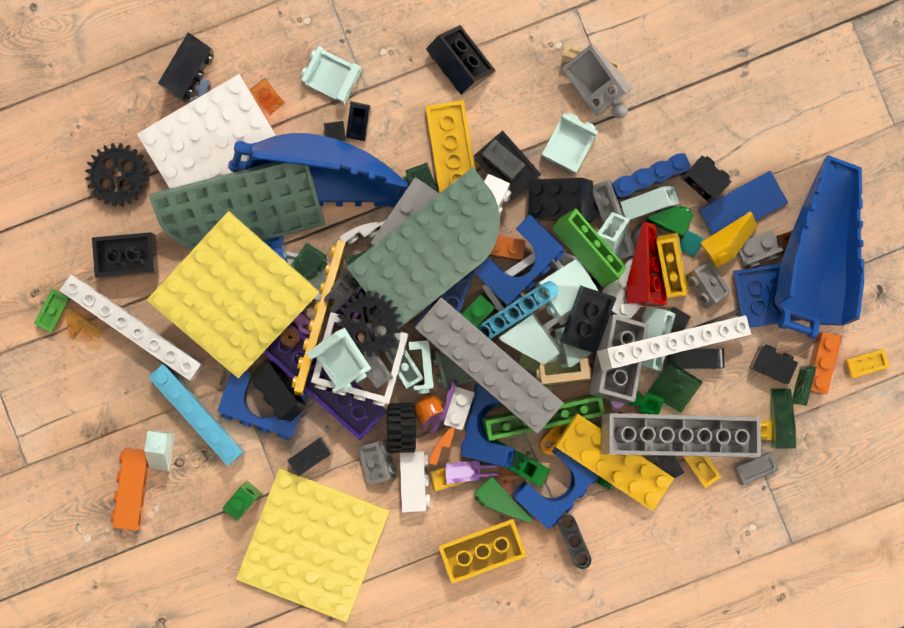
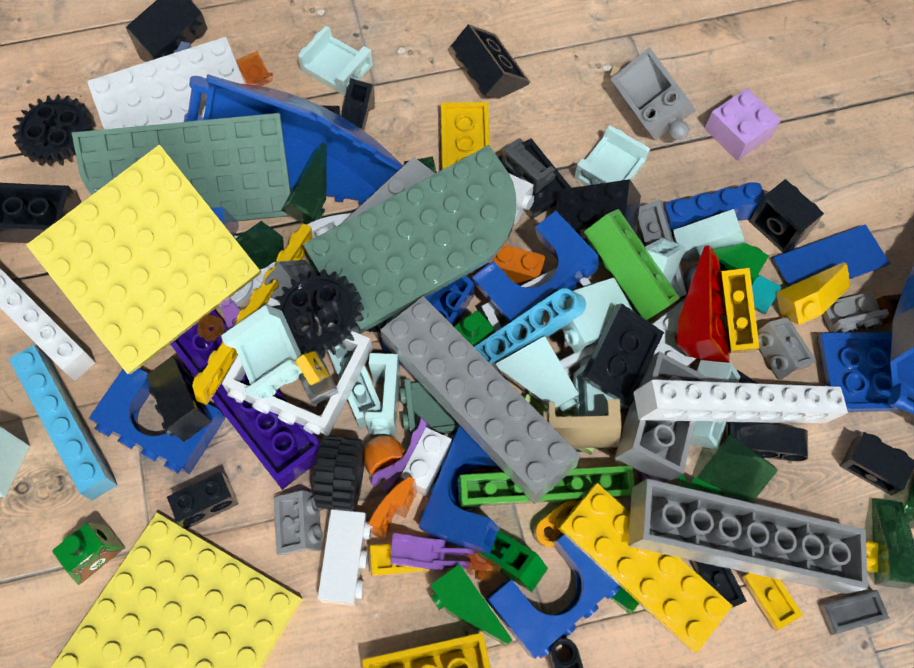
camera: 10 degrees right, 20 degrees down
none -> clear green slope [281,142,327,225]
none -> yellow tile [296,351,330,385]
none -> lavender brick [705,88,781,161]

